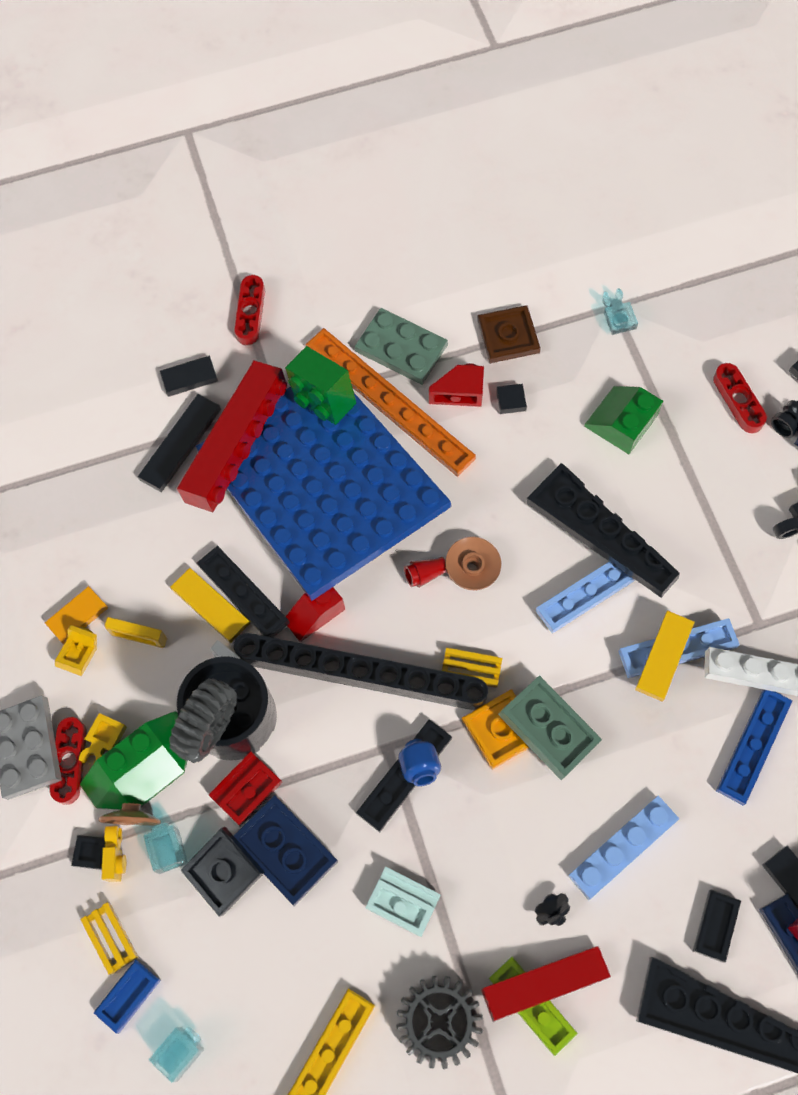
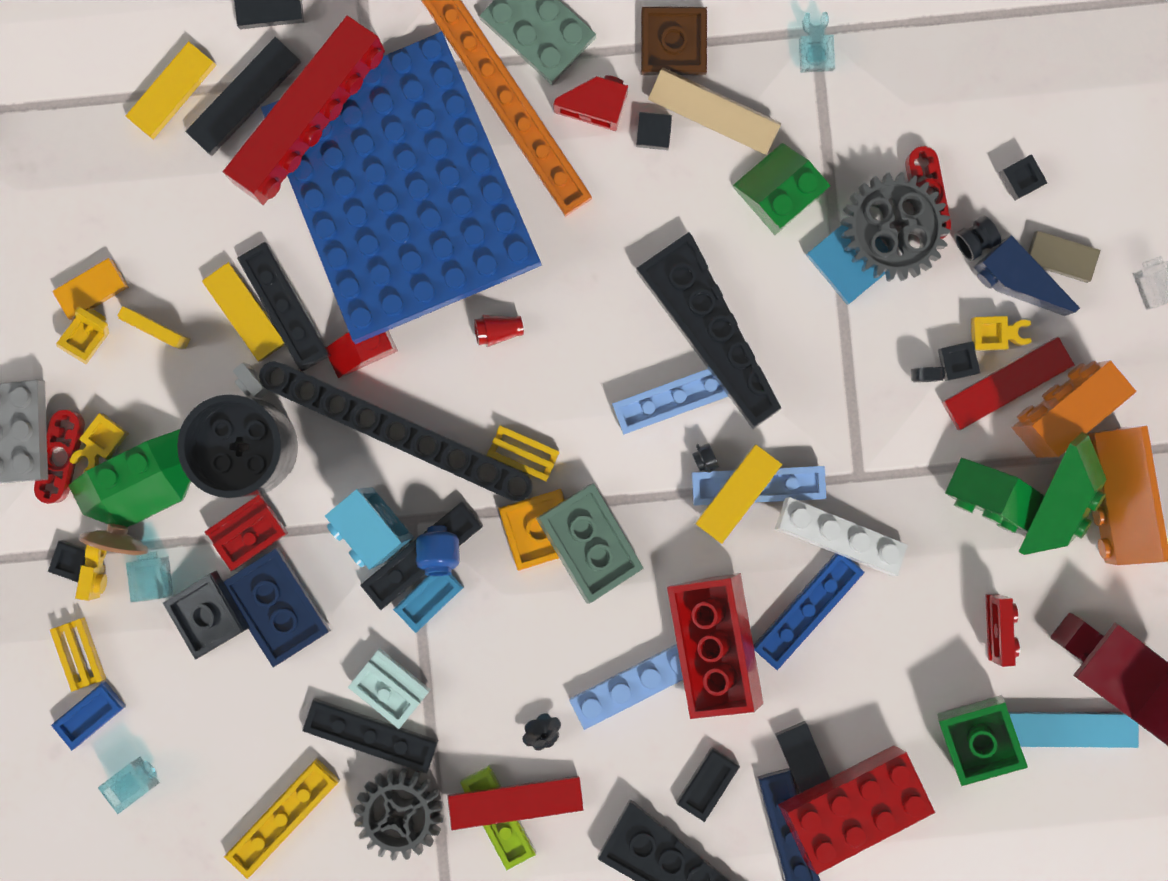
camera: 15 degrees right, 20 degrees up
dark grey gear [170,678,237,763] -> none
green brick [285,346,356,425] -> none
nougat dish [445,537,501,591] -> none
none -> yellow tile [125,41,216,140]
none -> black tile [302,698,439,774]
none -> medium azure brick [325,487,414,570]
none -> dark azure tile [393,573,464,633]
none -> tan tile [648,67,782,155]
none -> red slope [667,573,764,719]
none -> black plate [692,443,719,473]
none -> dark azure tile [806,225,888,305]
none -> dark grey gear [840,172,951,282]

